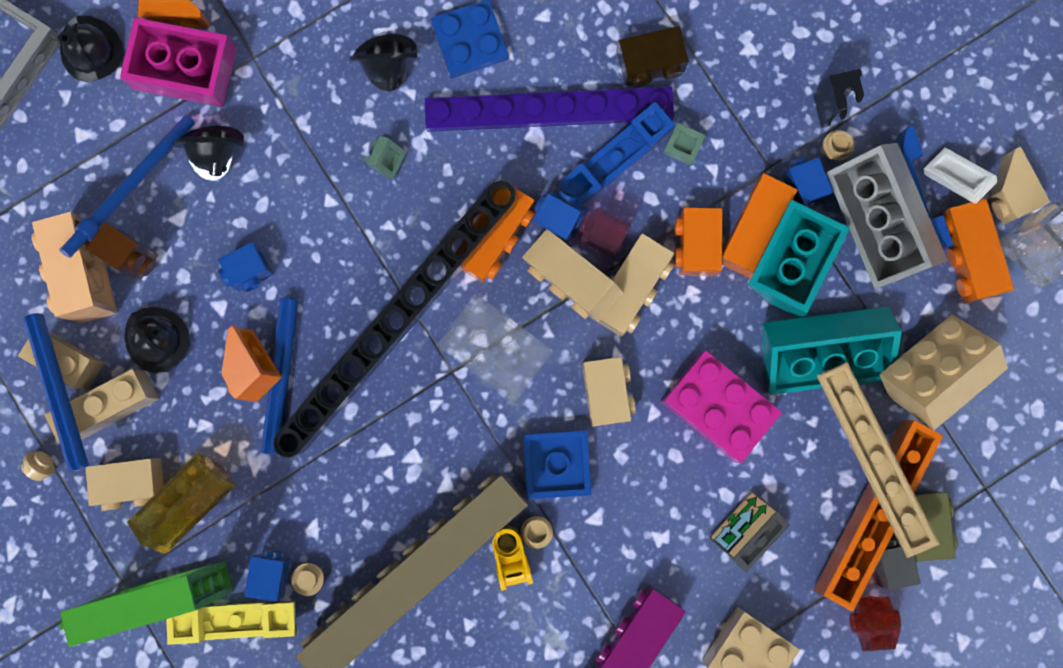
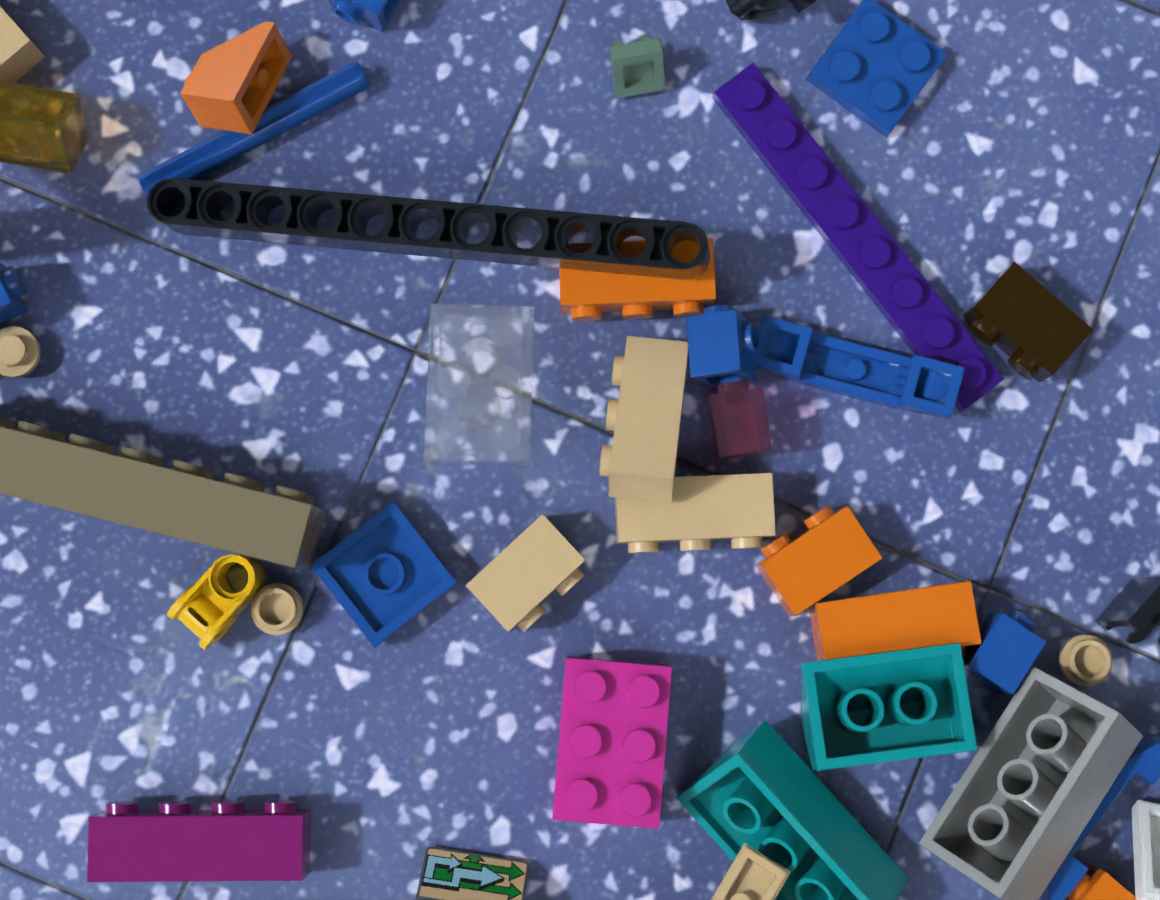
camera: 50 degrees right, 0 degrees up
sand green tile [663,122,706,166] -> none

